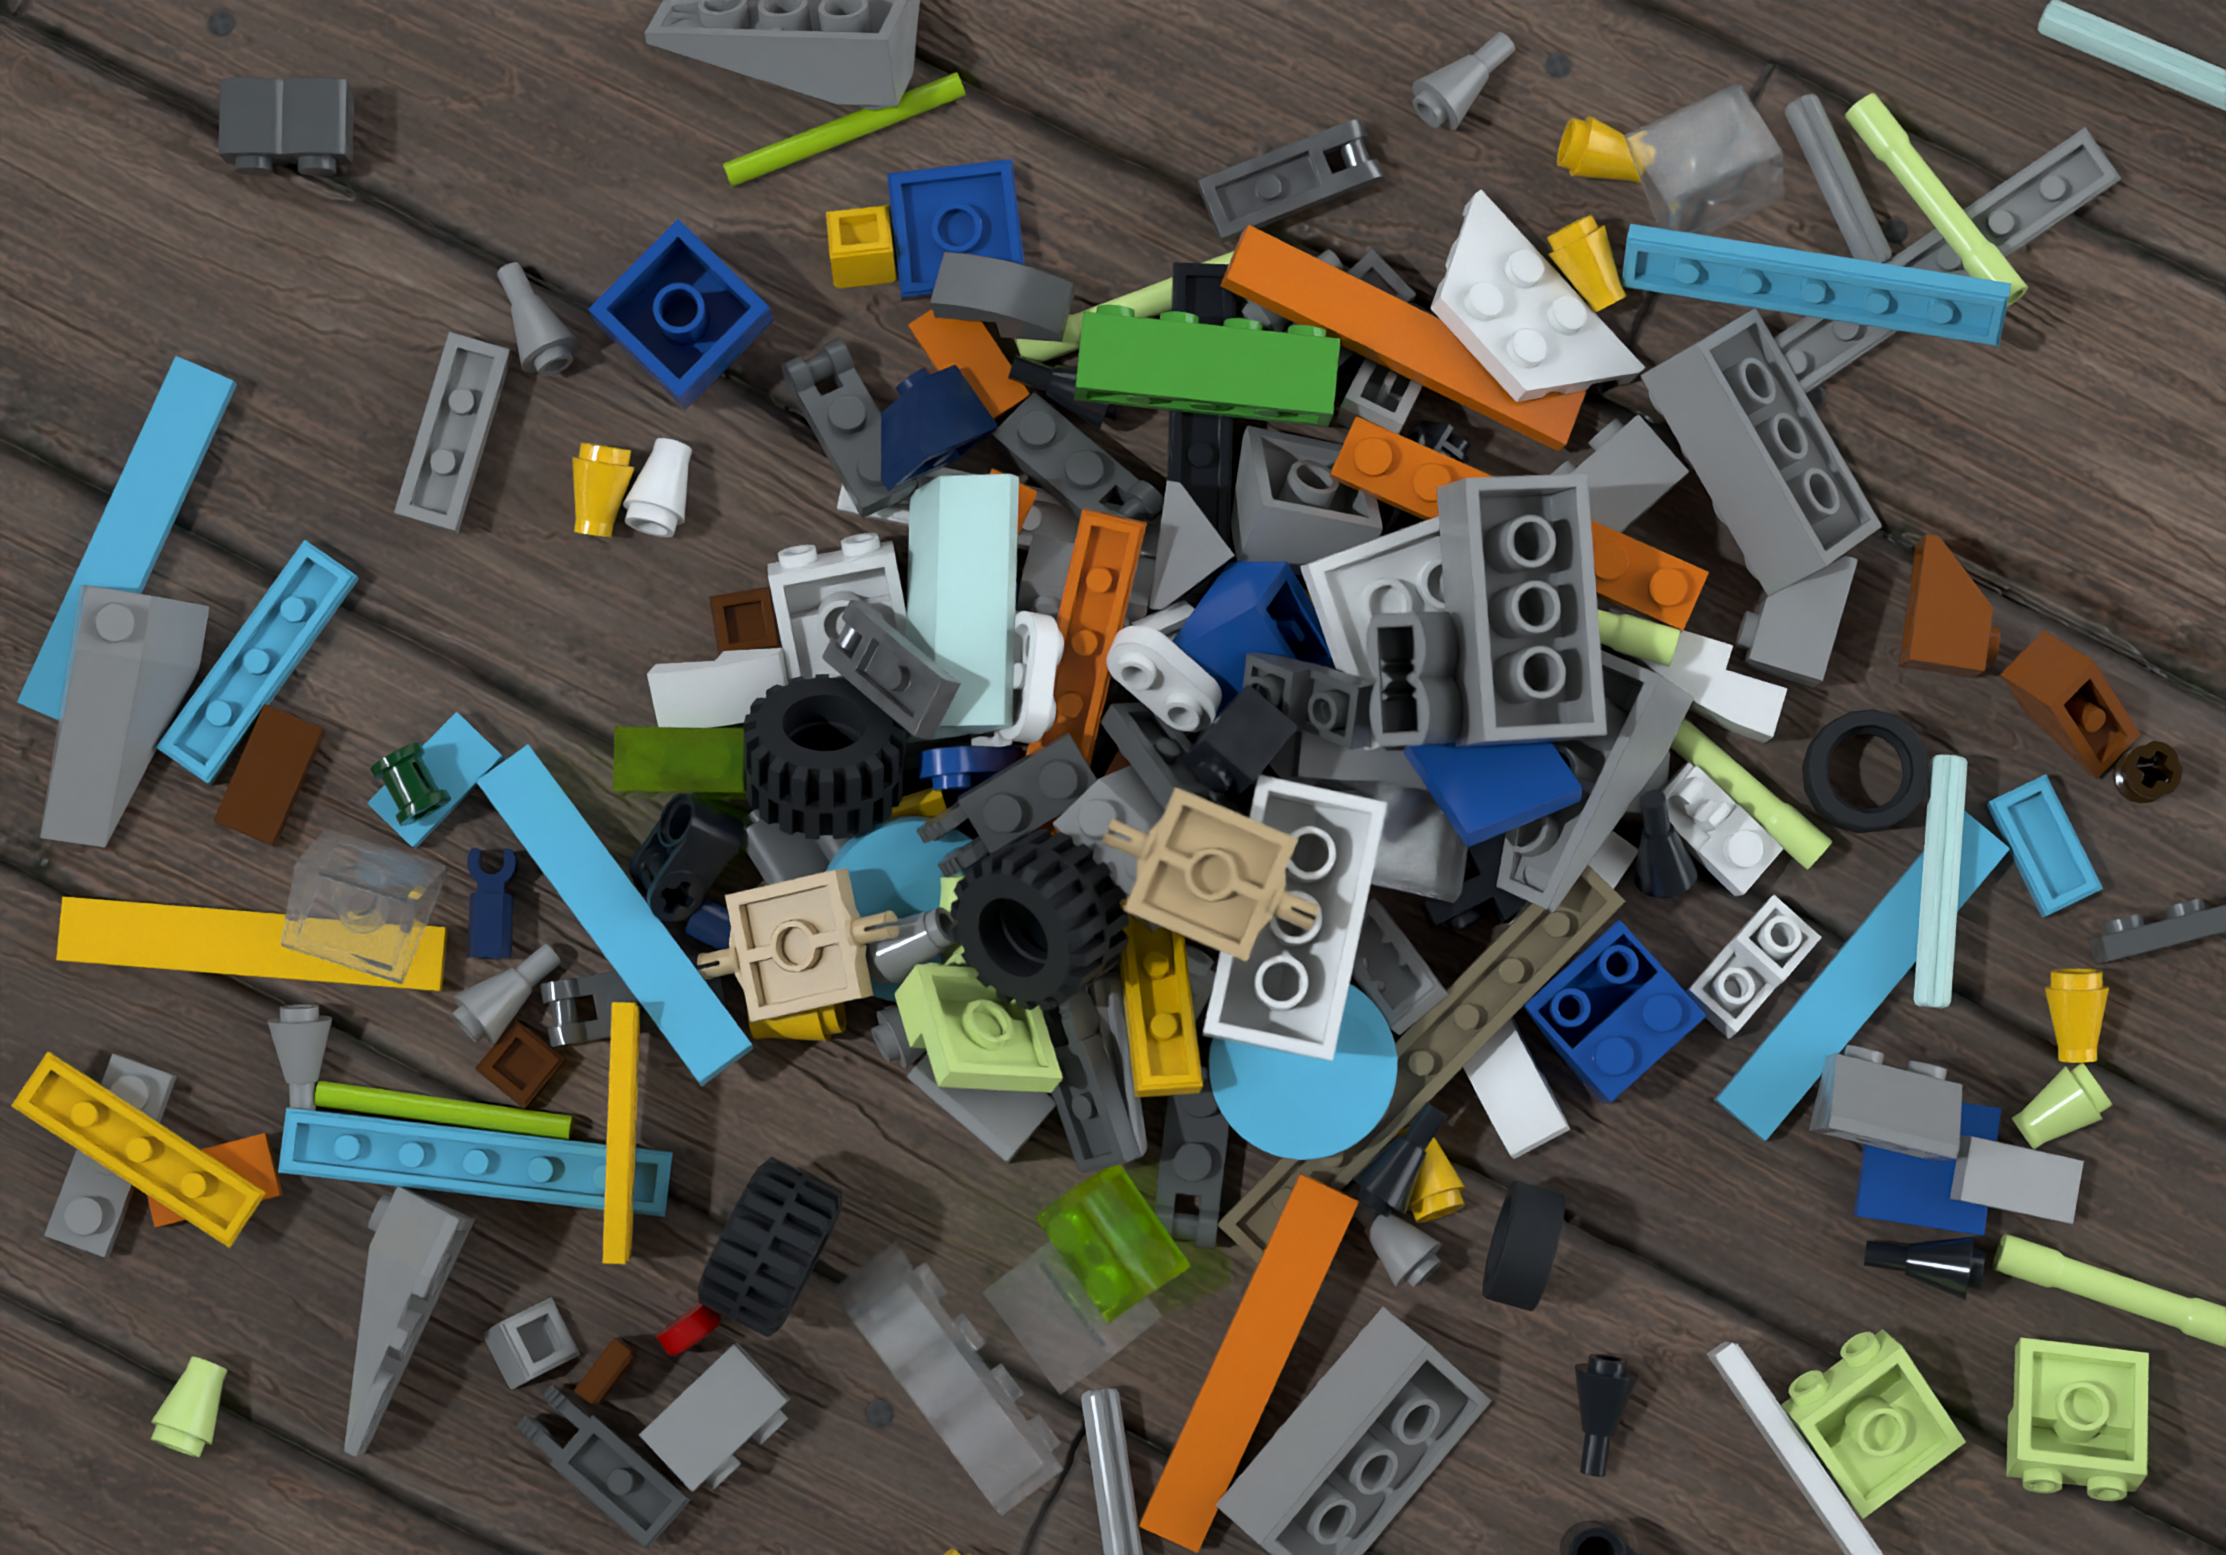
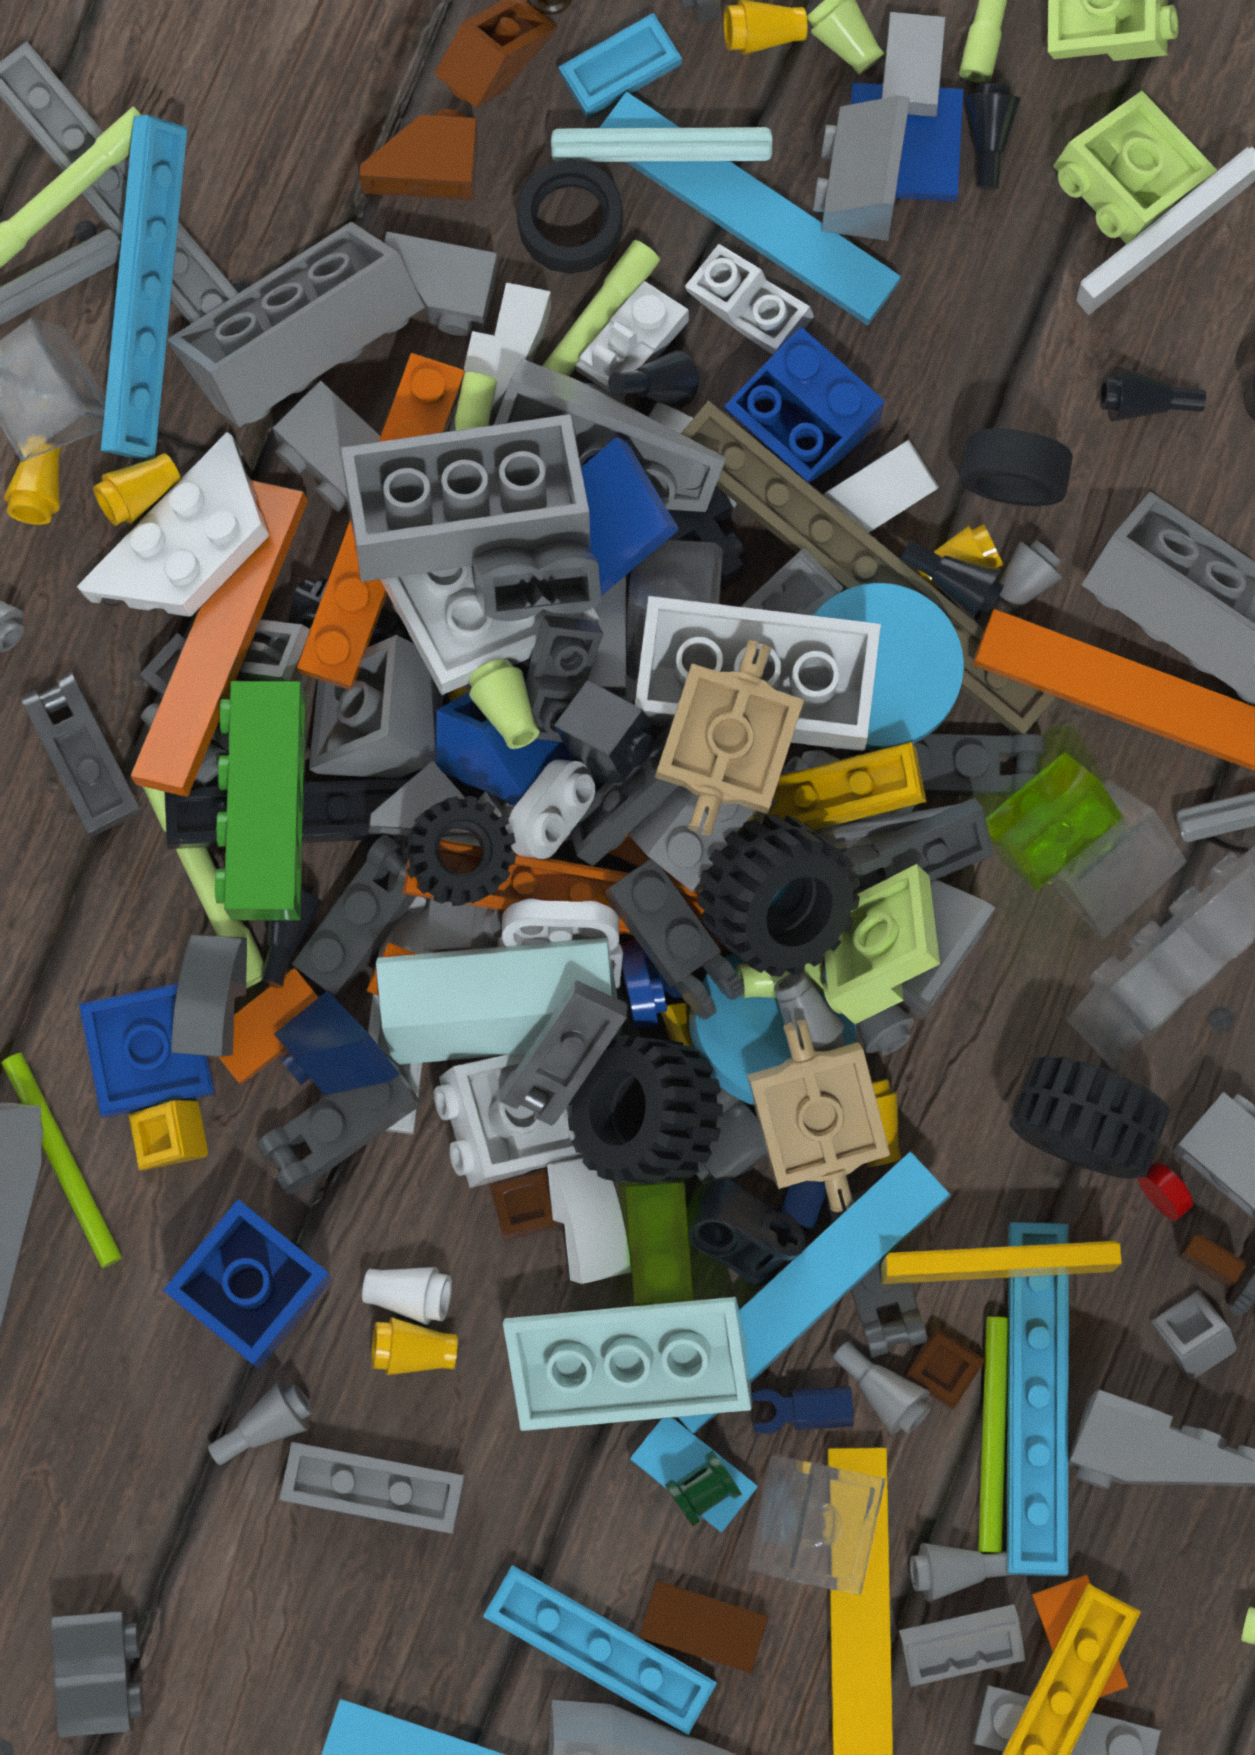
camera: 90 degrees left, 5 degrees down
none -> black tyre [404,796,516,906]
none -> yellowish green cone [469,659,539,749]
none -> light aqua slope [503,1297,752,1431]
none -> light grey plate [899,1604,1025,1687]

